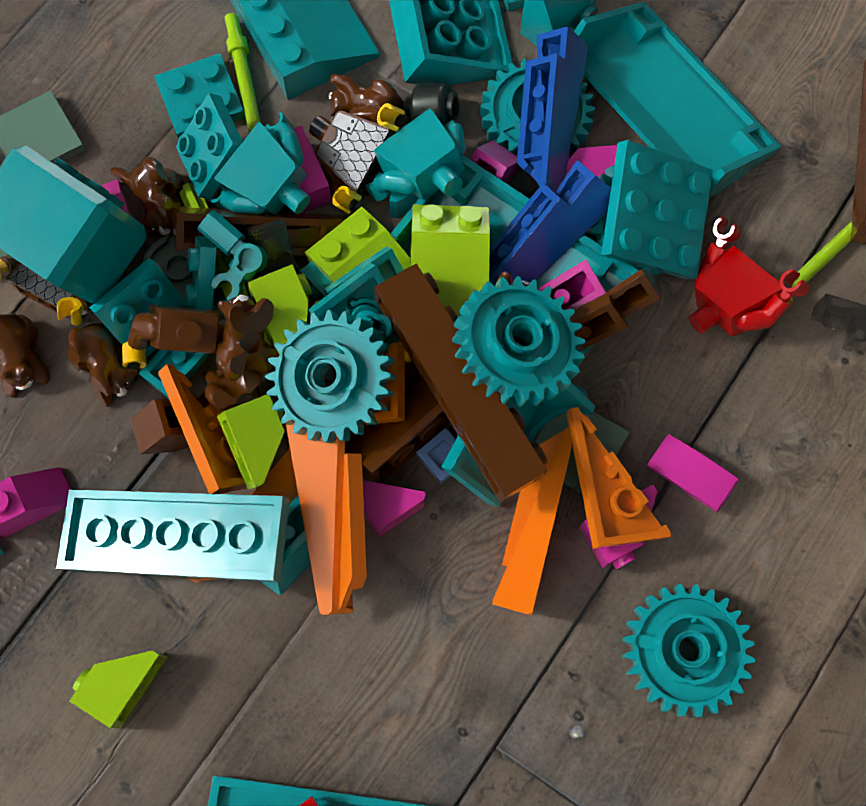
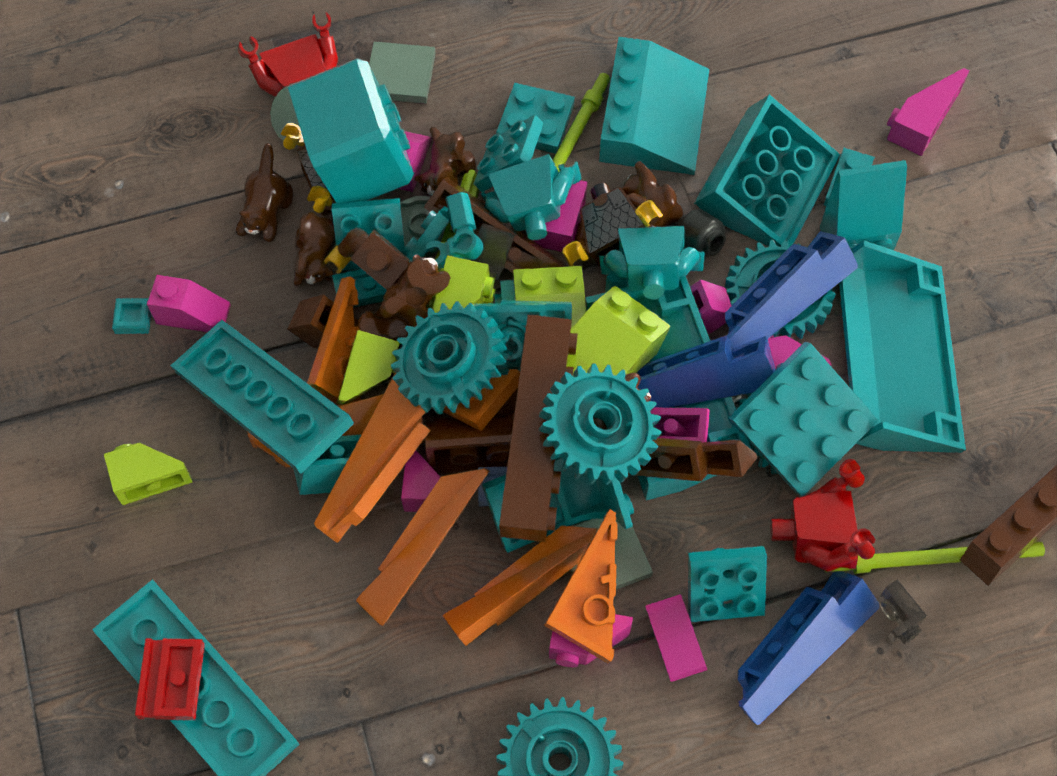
camera: 40 degrees right, 10 degrees down
none -> orange wedge [356,468,490,626]
none -> teal plate [688,546,767,622]
none -> blue wedge [738,571,880,725]

